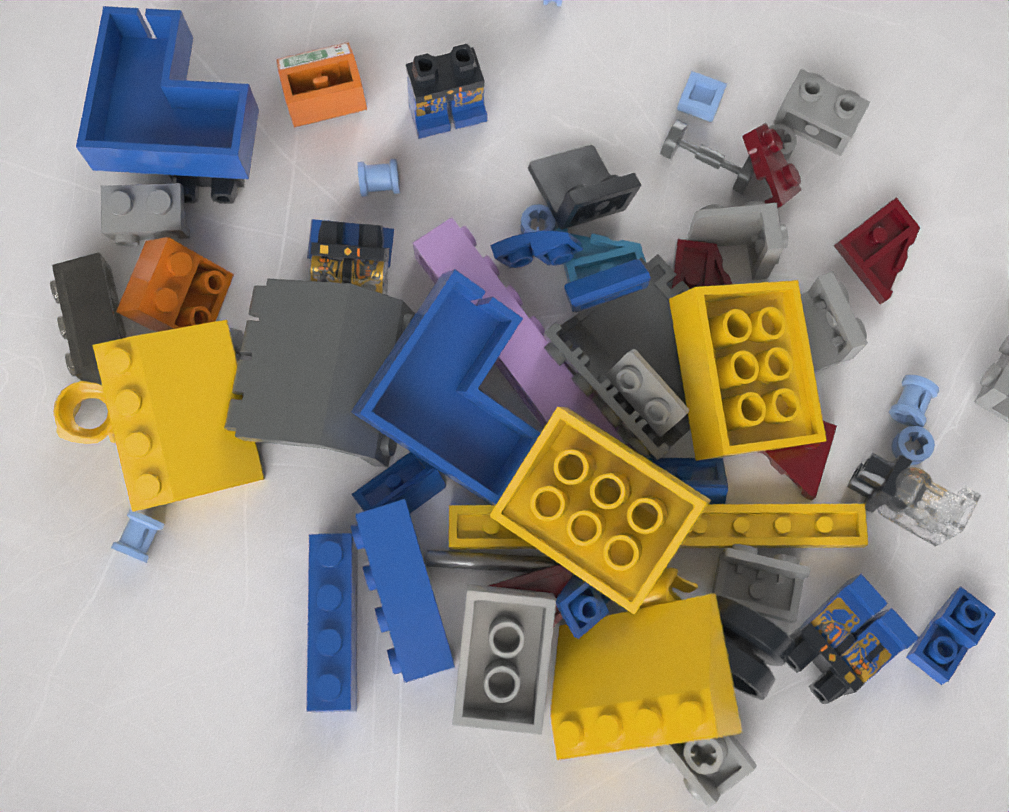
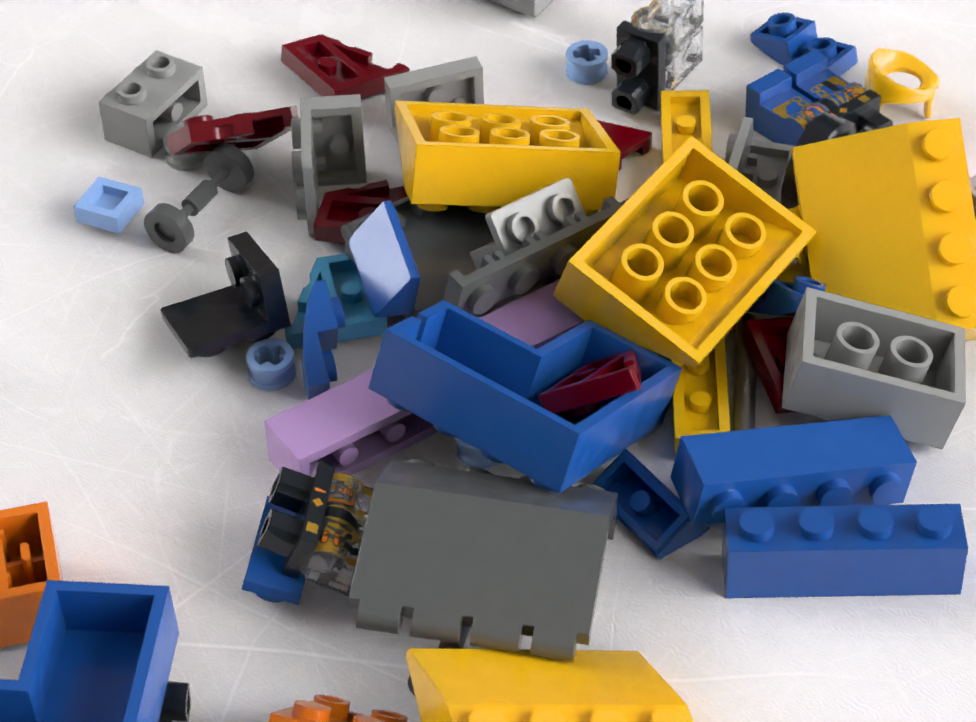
camera: 85 degrees left, 30 degrees down
light blue bush [358,159,400,197] -> none
hips [405,44,488,139] -> none
light blue bush [889,375,939,427] -> none
none -> dark red wing [538,349,641,418]
none -> yellow piece [864,48,940,118]

